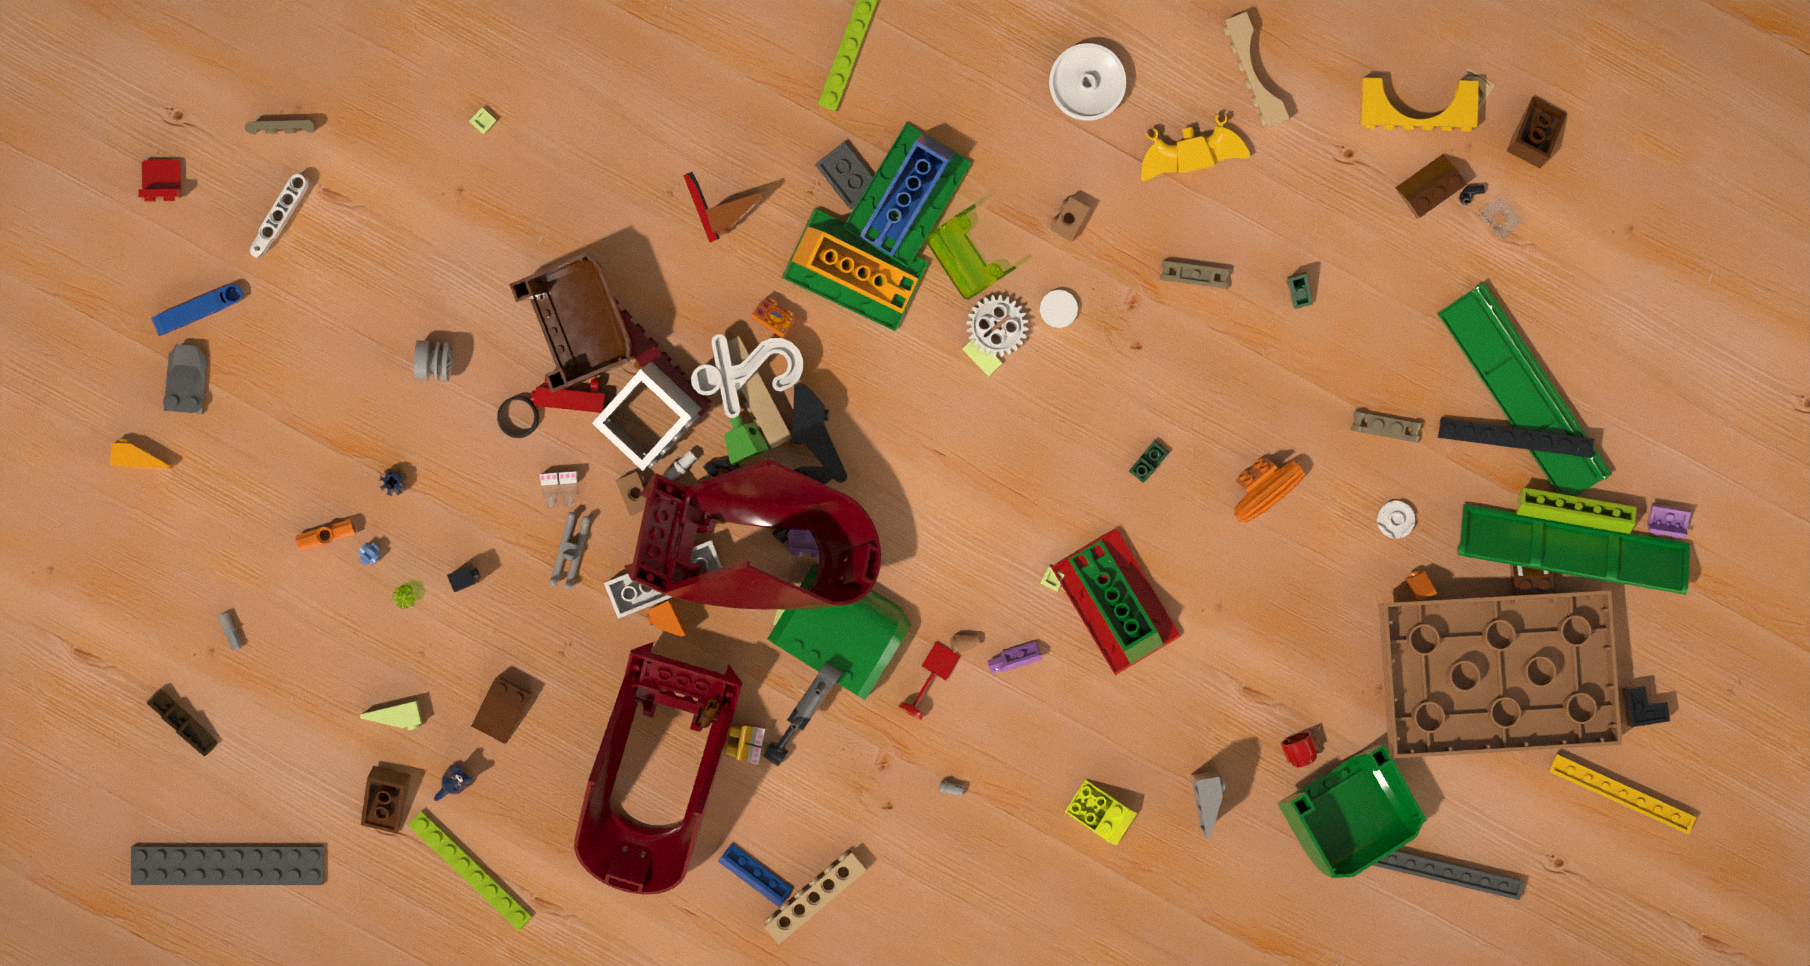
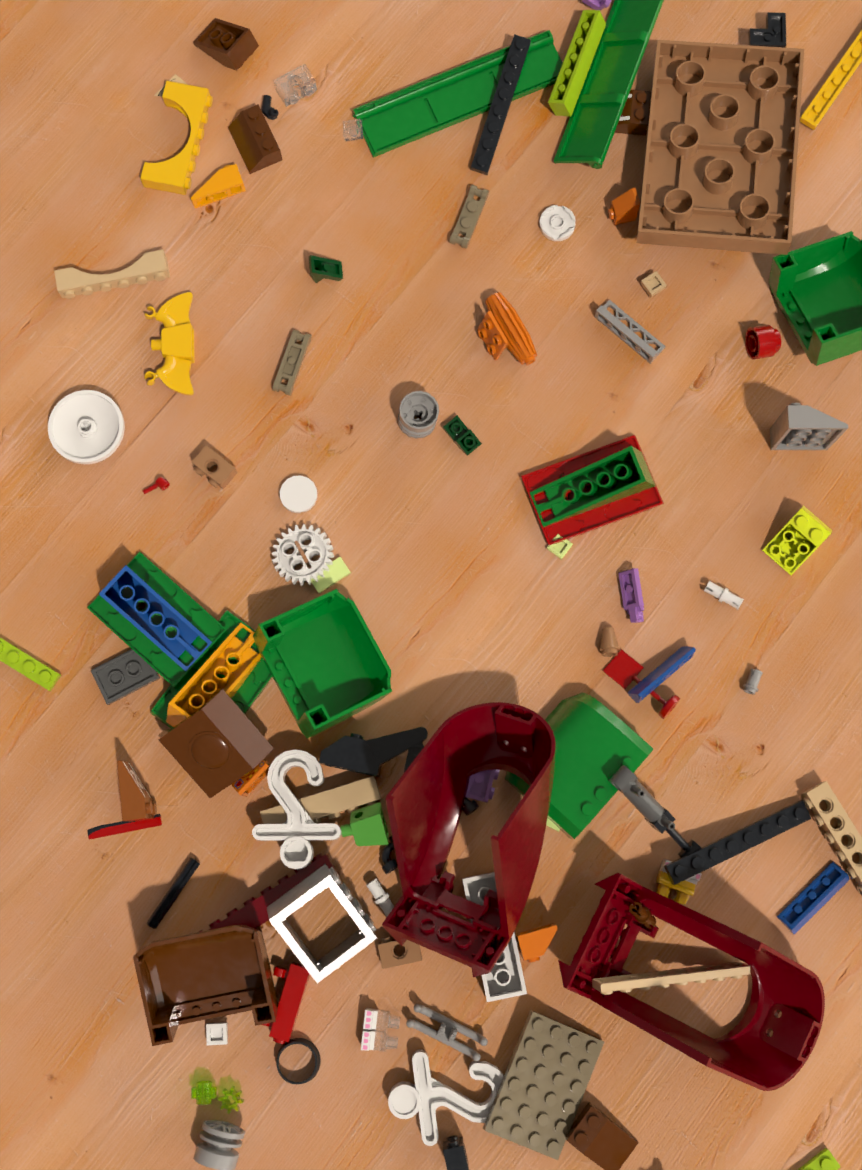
camera: 75 degrees left, 10 degrees down
clear neon green windscreen [927,204,1017,300] -> none
none -> red hand [142,477,170,494]
none -> black axle [147,858,200,929]
none -> reddish brown panel [158,689,274,798]
none -> light orange slope [191,164,246,209]
none -> clear neon green gear [191,1081,217,1105]
none -> white plate [206,1022,228,1045]
none -> clear neon green gear [218,1086,244,1114]
none -> green slope [253,589,392,739]
none -> clear plate [343,119,363,141]
none -> white piece [388,1049,504,1146]
none -> light grey wheel [398,391,439,439]
none -> dark tan plate [483,1010,604,1160]
none -> tan plate [592,961,750,995]
none -> light grey fence [595,300,666,364]
none -> blue slope [628,646,696,703]
none -> tan plate [640,271,667,298]
none -> black plate [664,800,811,885]
none -> white pin [704,581,744,610]

